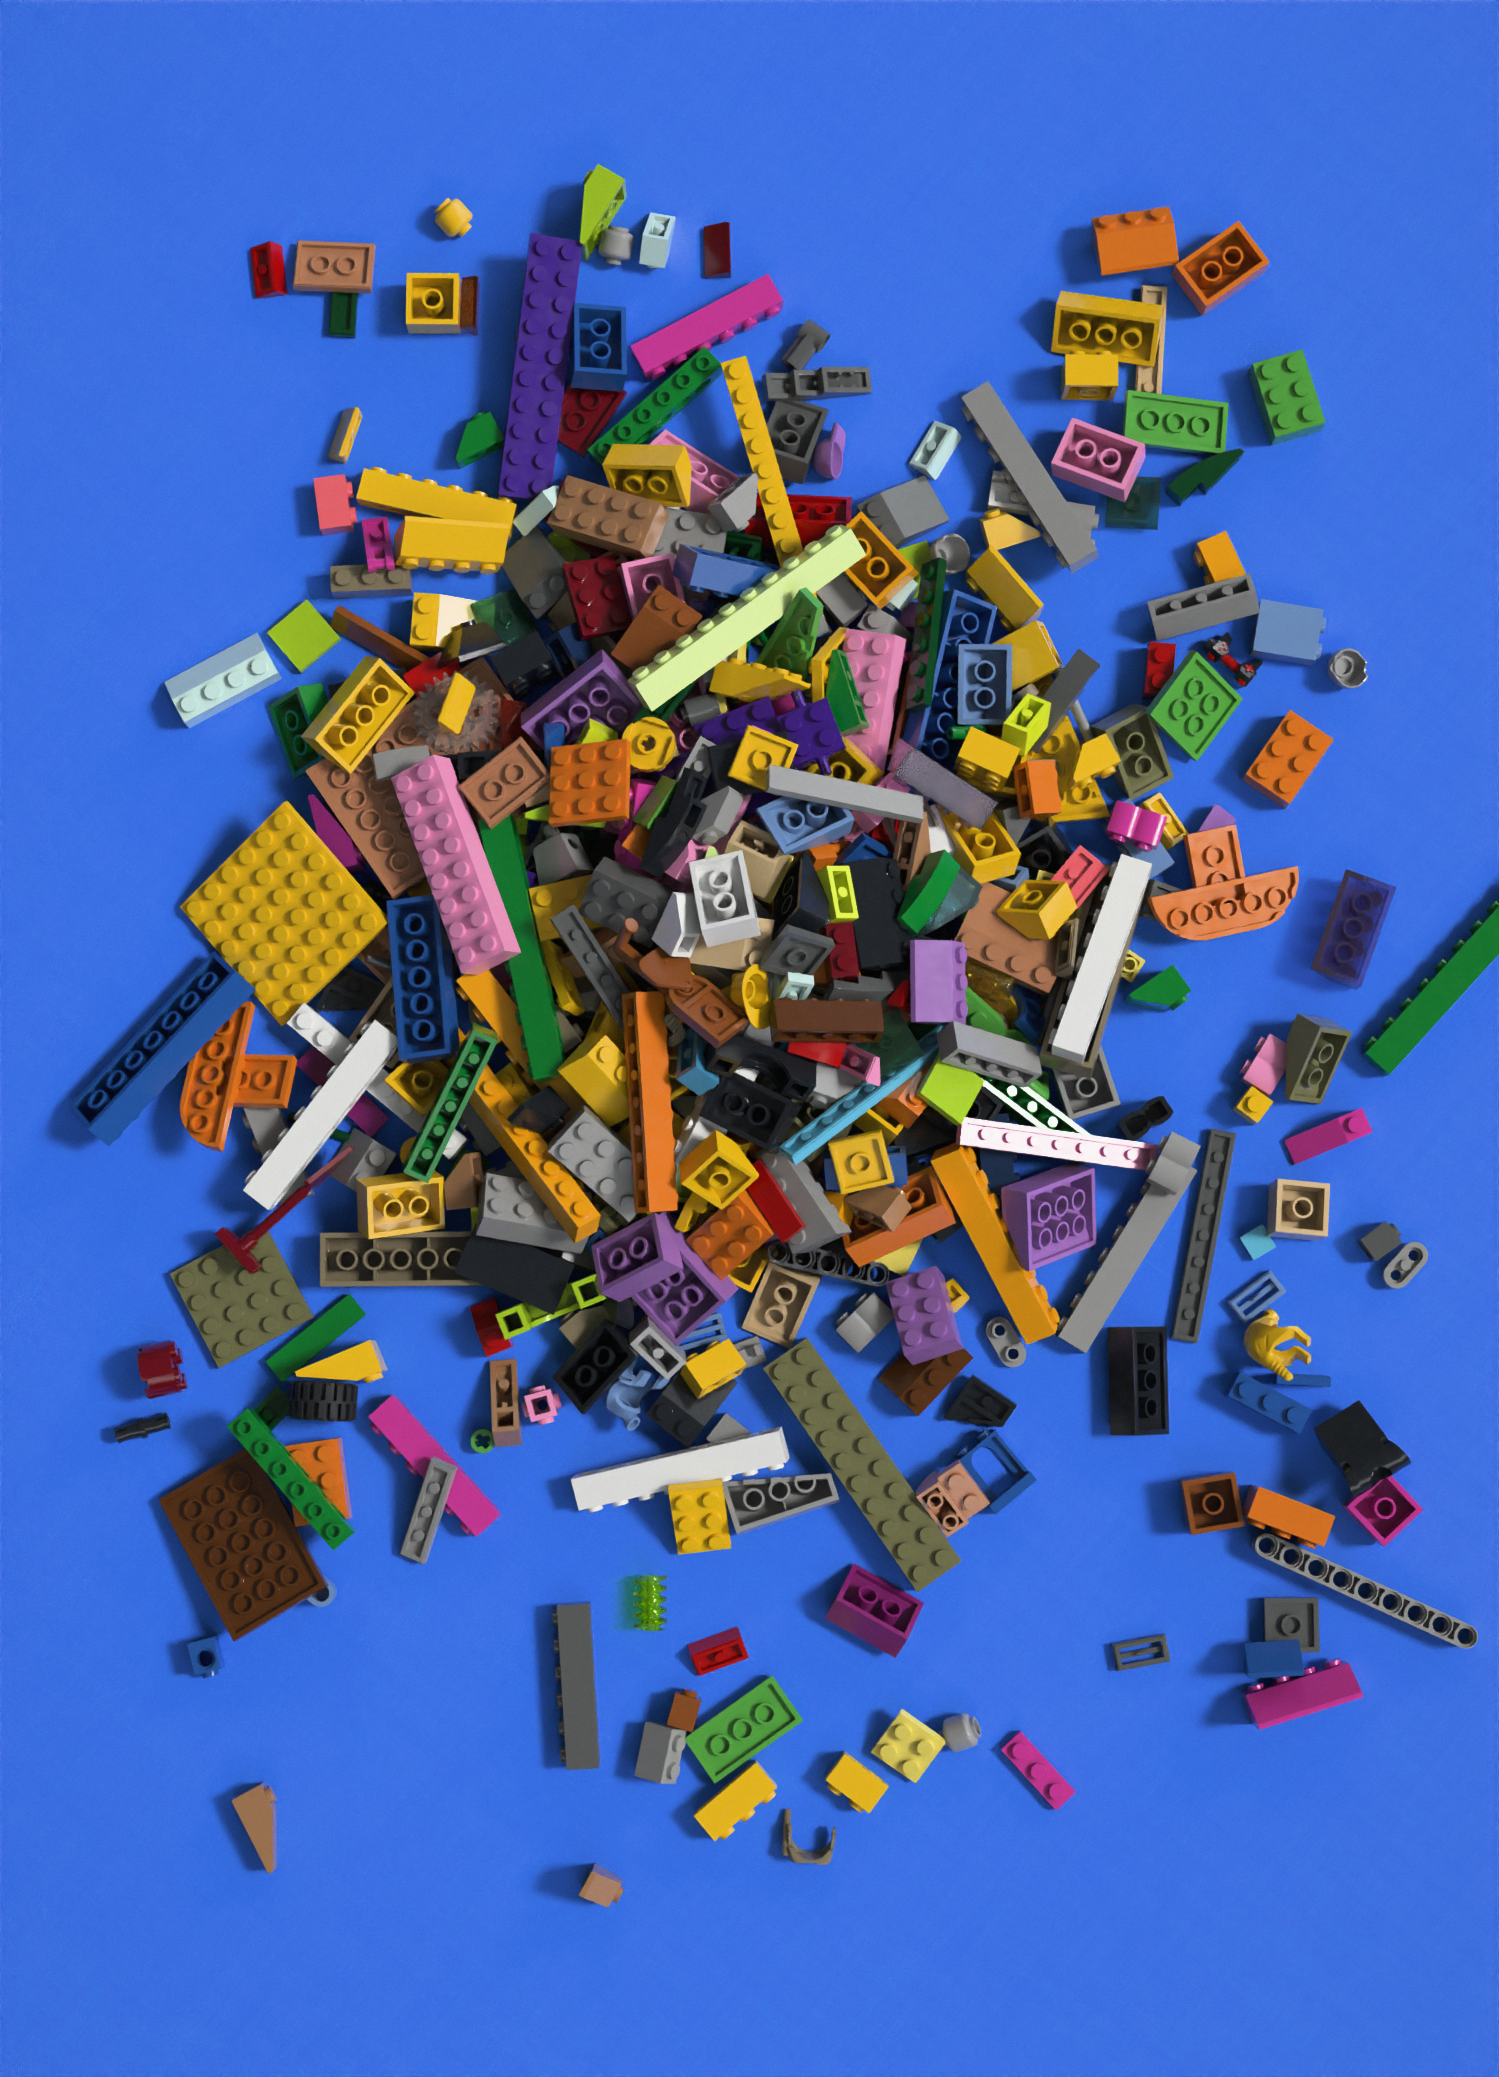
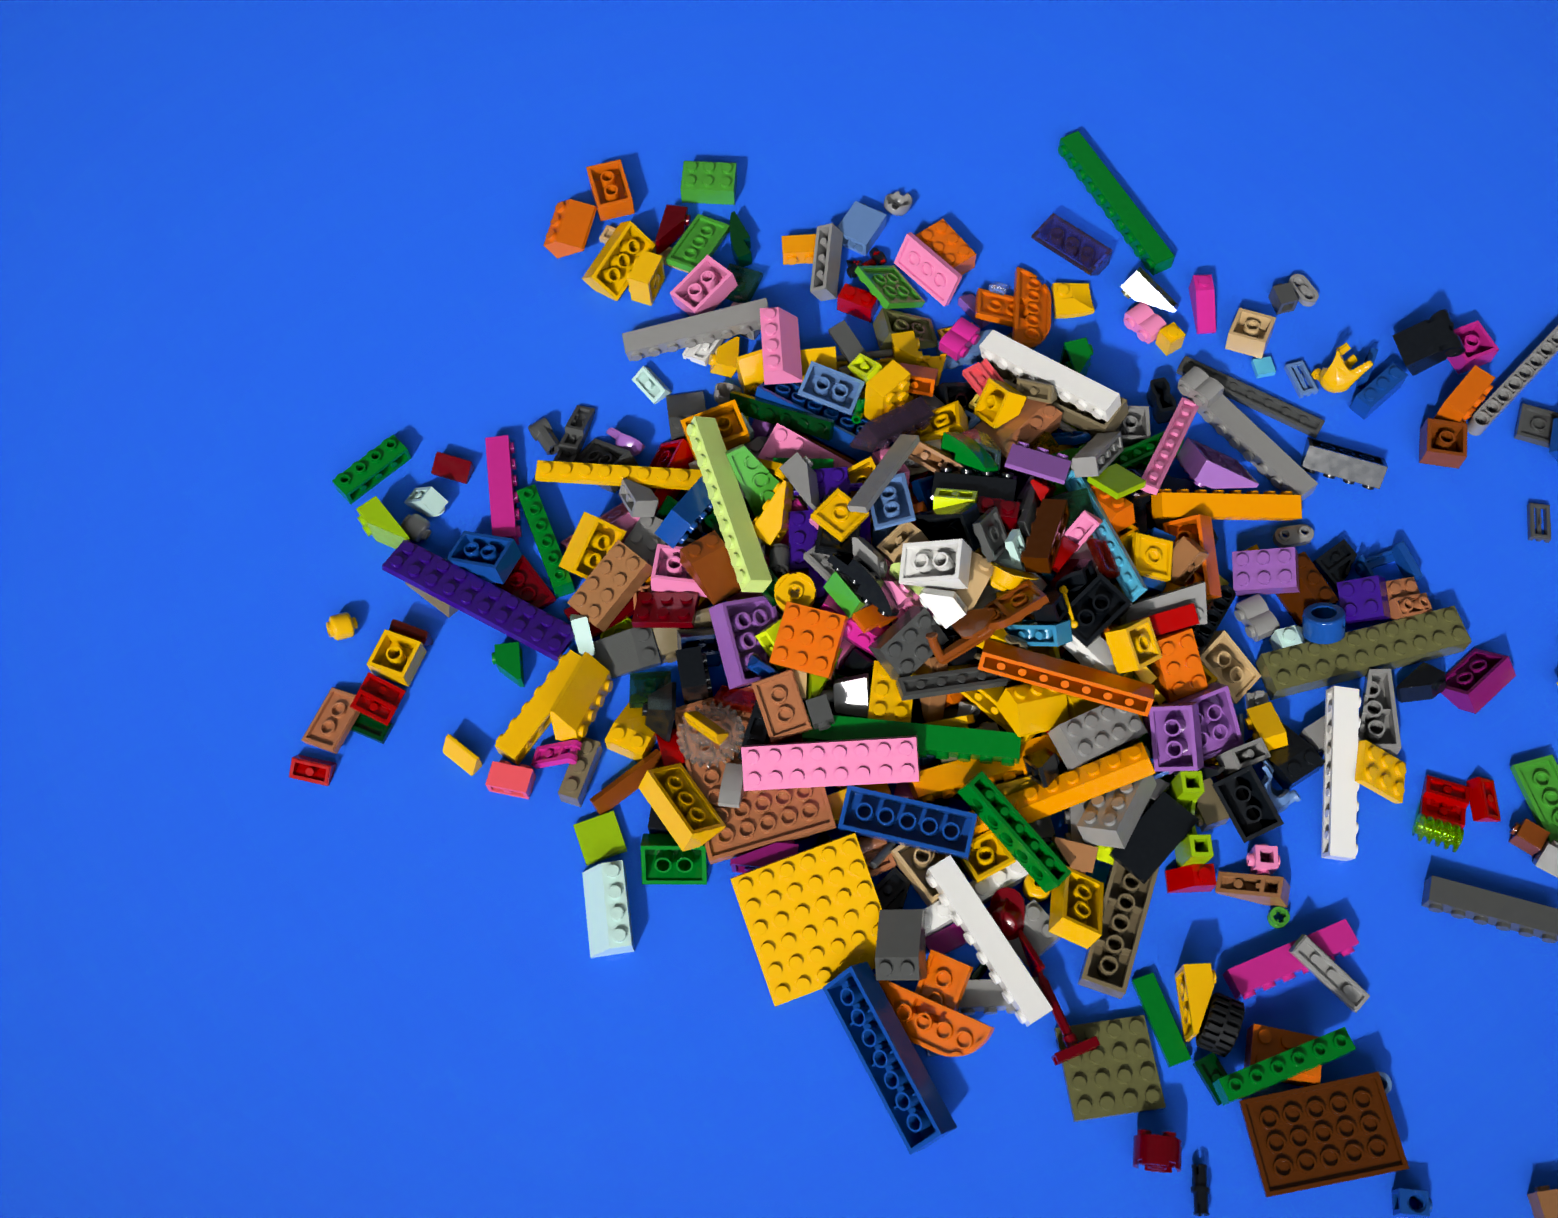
camera: 70 degrees left, 20 degrees down
none -> green brick [332,435,411,504]
none -> red slope [350,672,406,726]
none -> dark red slope [655,205,691,254]
none -> bright pink slope [760,307,803,385]
none -> light grey slope [779,452,820,511]
none -> dark grey brick [805,694,835,731]
none -> dark grey slope [875,909,927,981]
none -> bright pink plate [894,232,962,307]
none -> clear tile [989,281,1012,295]
none -> dark red piece [990,887,1025,940]
none -> yellow plate [1051,283,1095,319]
none -> yellow hinge [1059,585,1078,628]
none -> clear red tile [1086,538,1120,578]
none -> light aqua slope [1269,625,1310,651]
none -> blue piece [1302,602,1346,644]
none -> dark purple brick [1337,575,1391,625]
none -> black slope [1396,662,1446,703]
none -> red slope [1418,775,1470,830]

